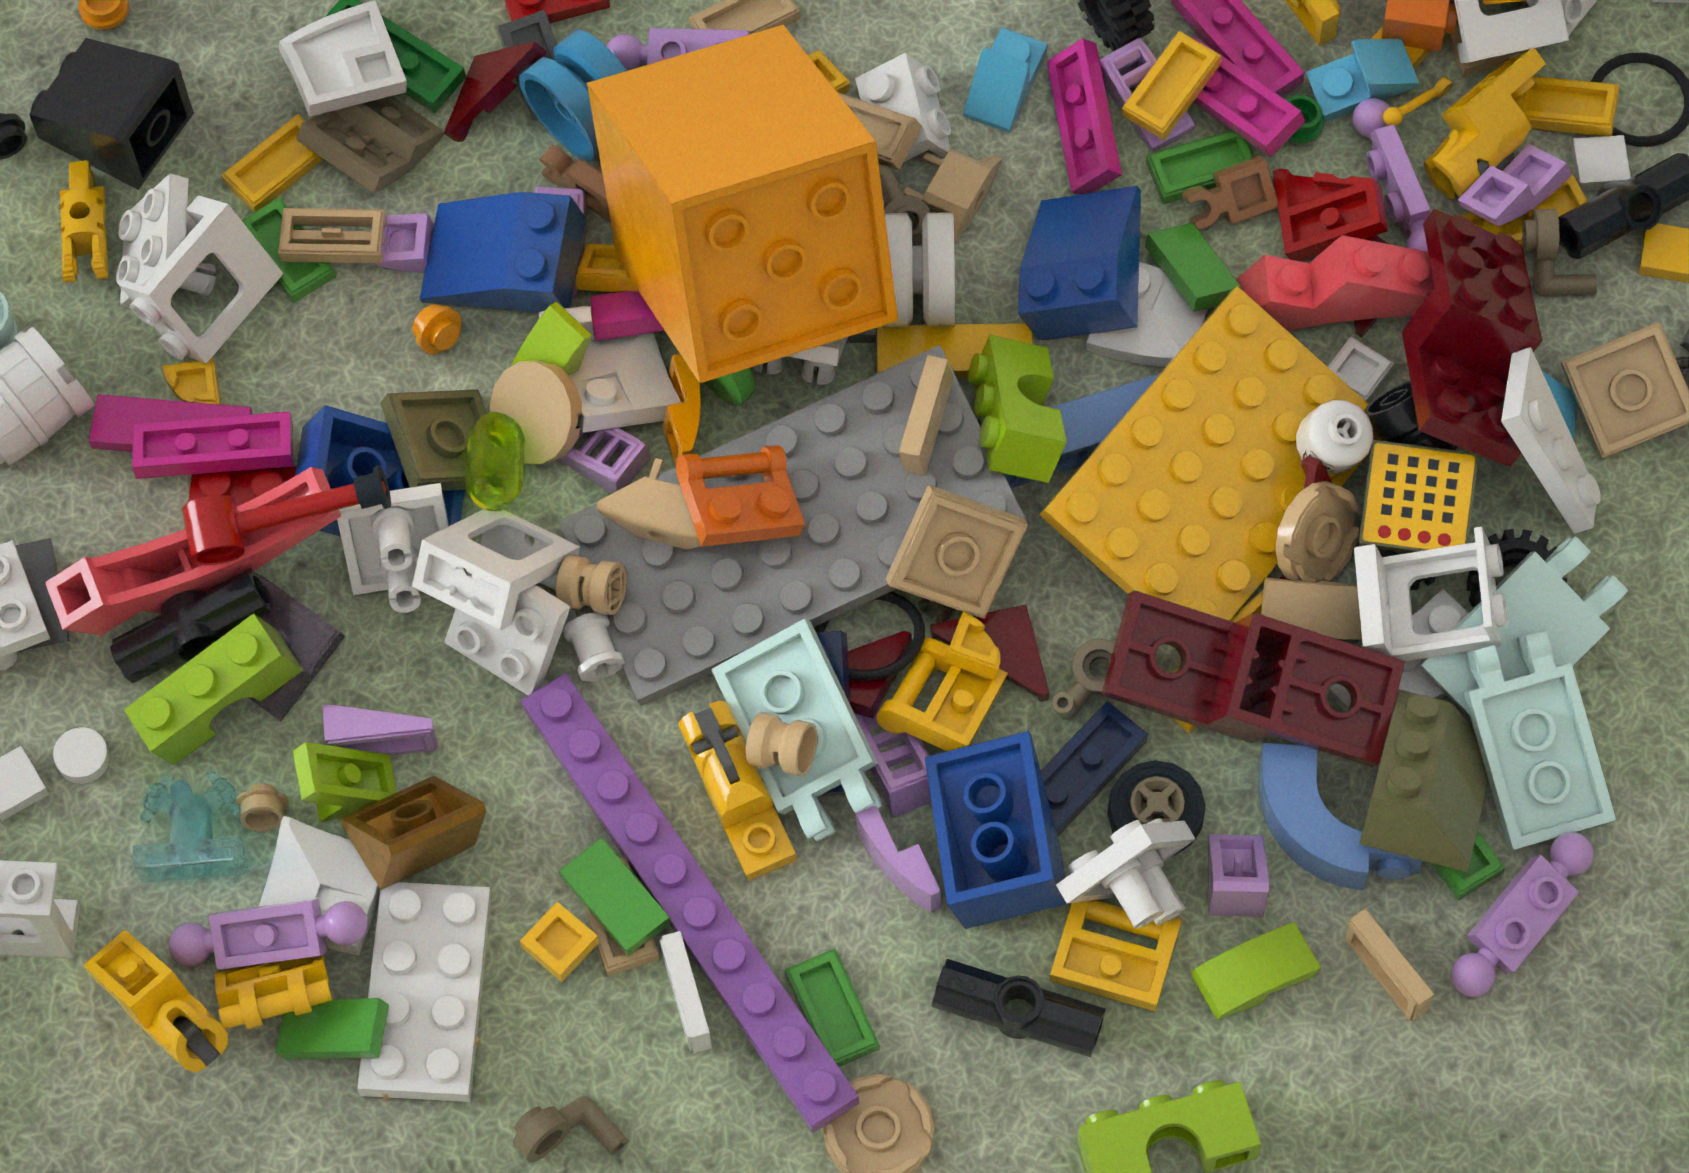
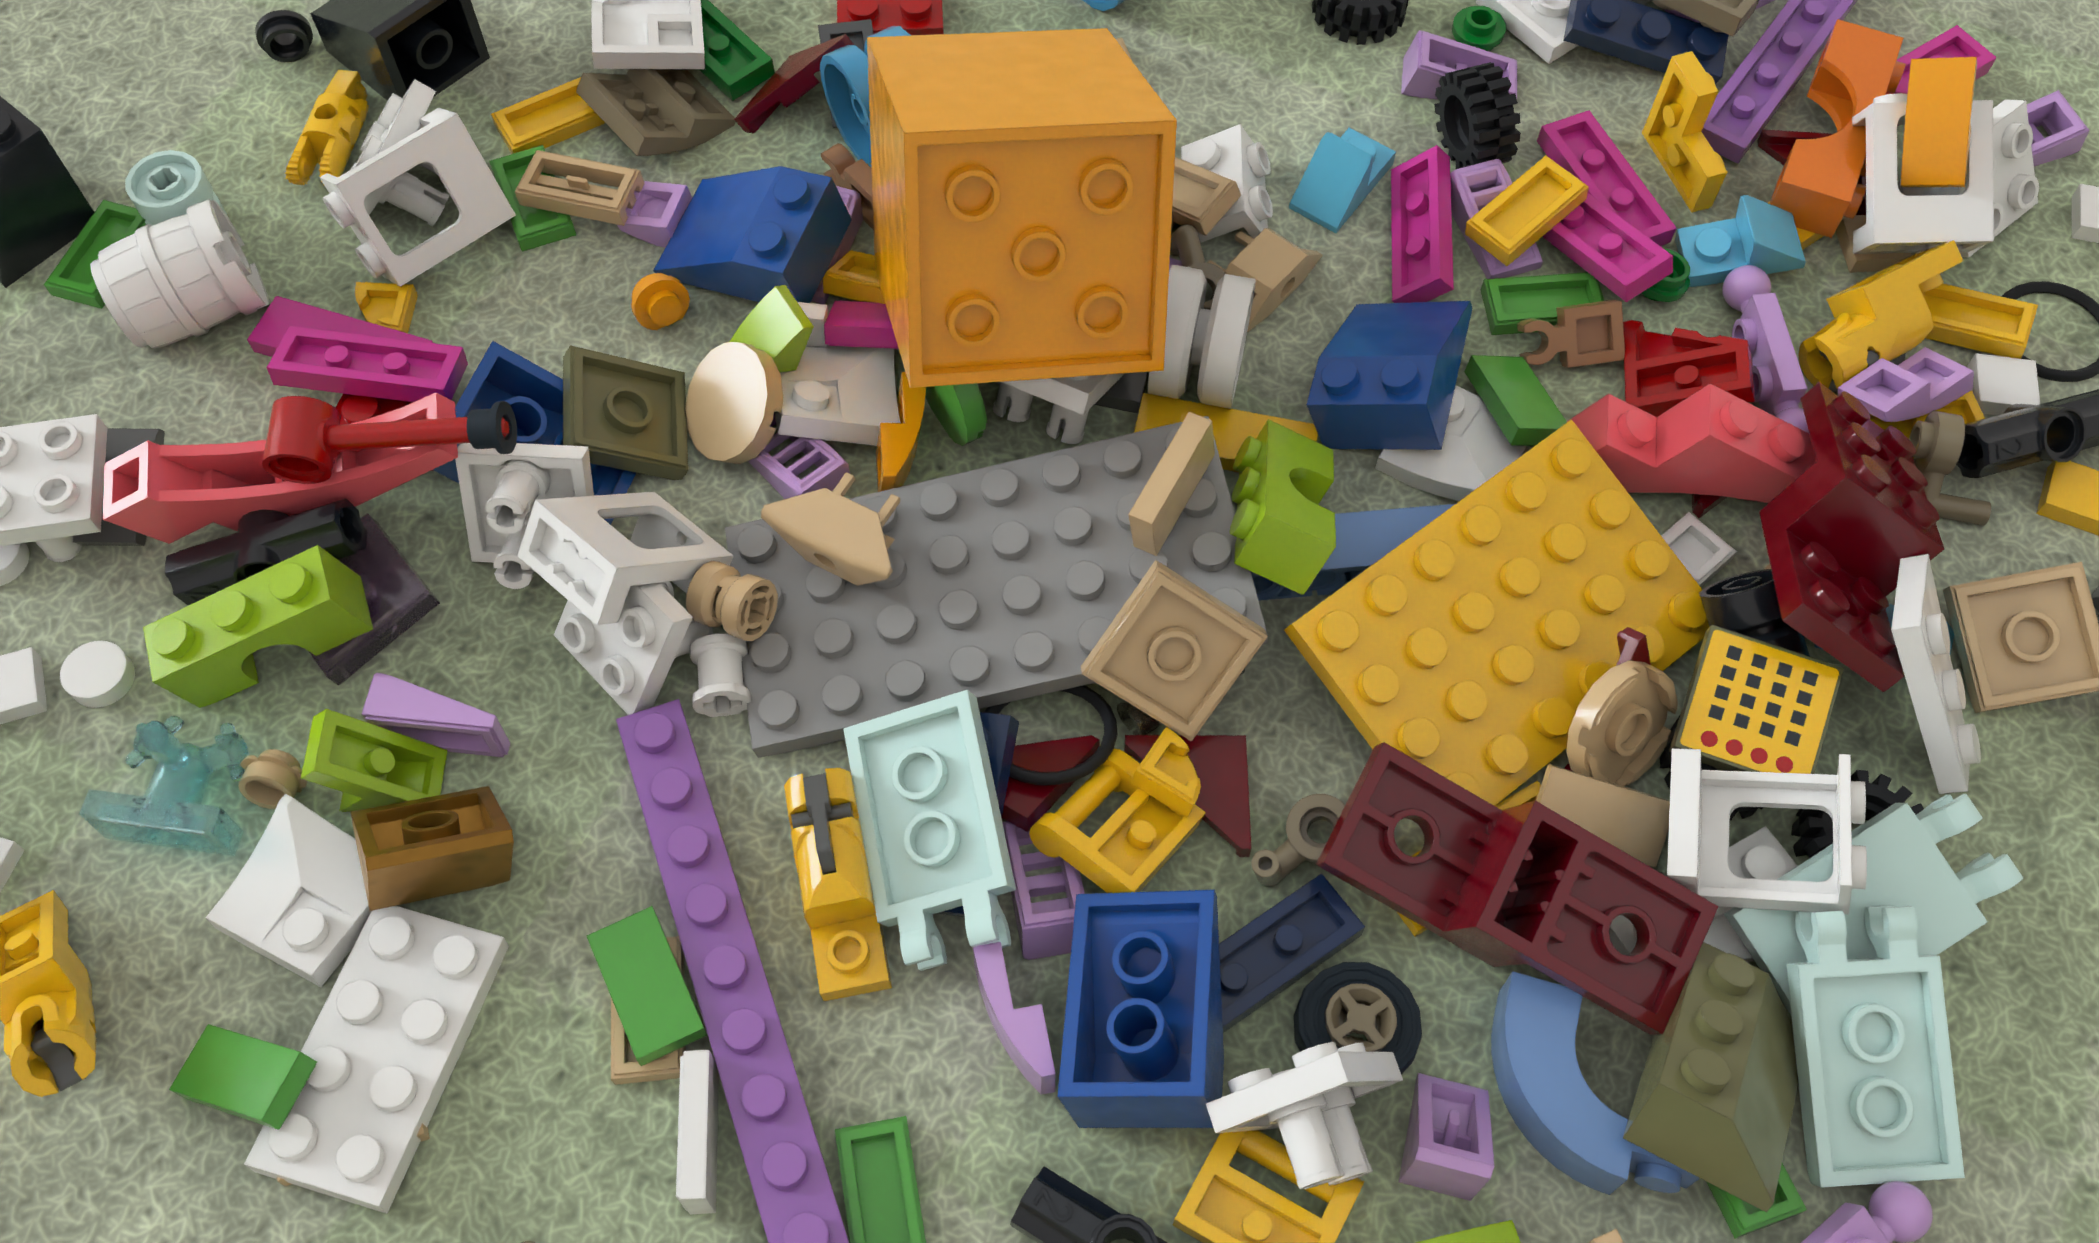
camera: 10 degrees right, 5 degrees down
lavender plate [169,898,368,970] -> none
yellow plate [214,954,333,1030] -> none
clear neon green plate [465,412,525,511] -> none
yellow tile [520,902,599,982] -> none
orange plate [676,445,805,547] -> none
tan wheel [746,712,817,777] -> none
white head [1296,400,1373,475] -> none
yellow hinge [1383,76,1453,126] -> none

